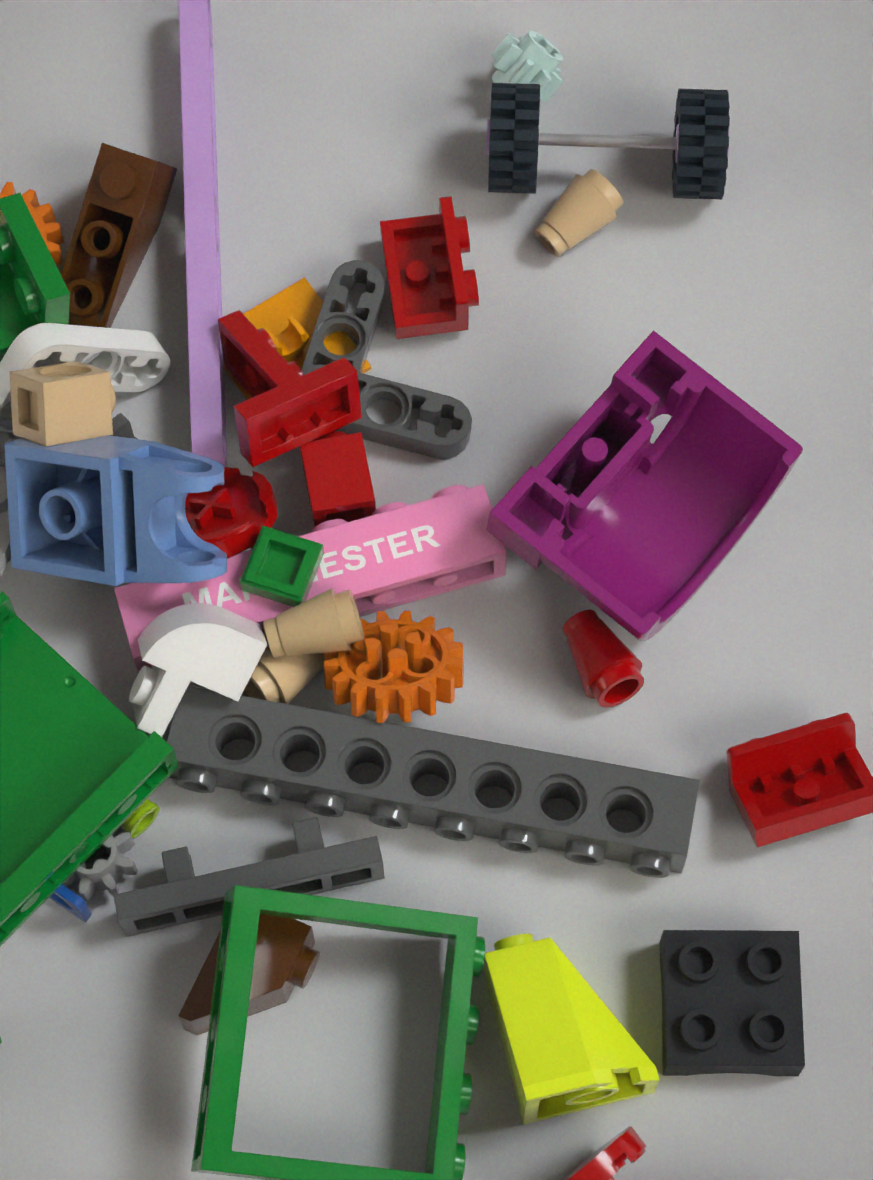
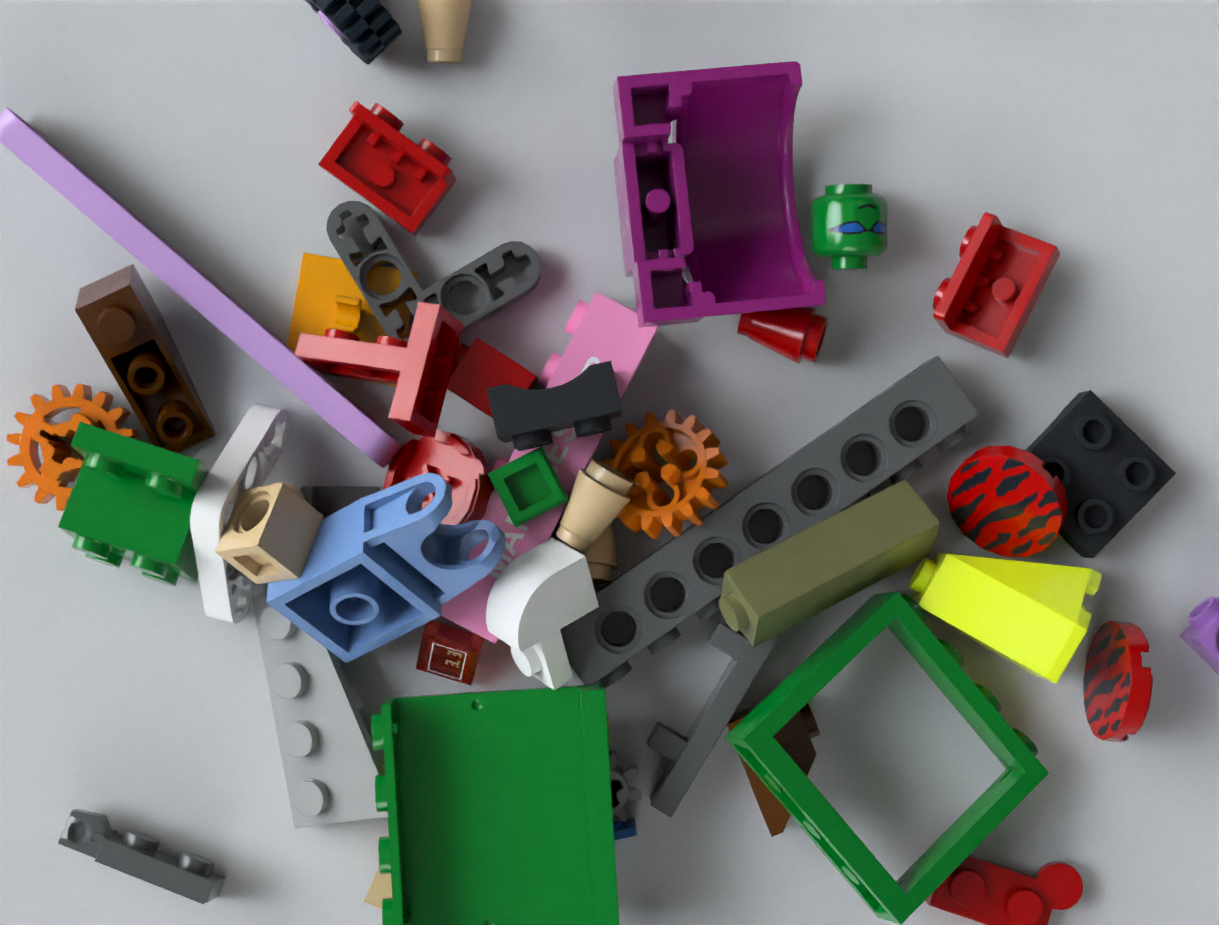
camera: 45 degrees left, 20 degrees up
none -> clear red tile [416,621,485,686]
none -> black brick [486,361,622,451]
none -> olive brick [719,479,940,647]
none -> green head [811,184,888,270]
none -> red tile [947,445,1068,557]

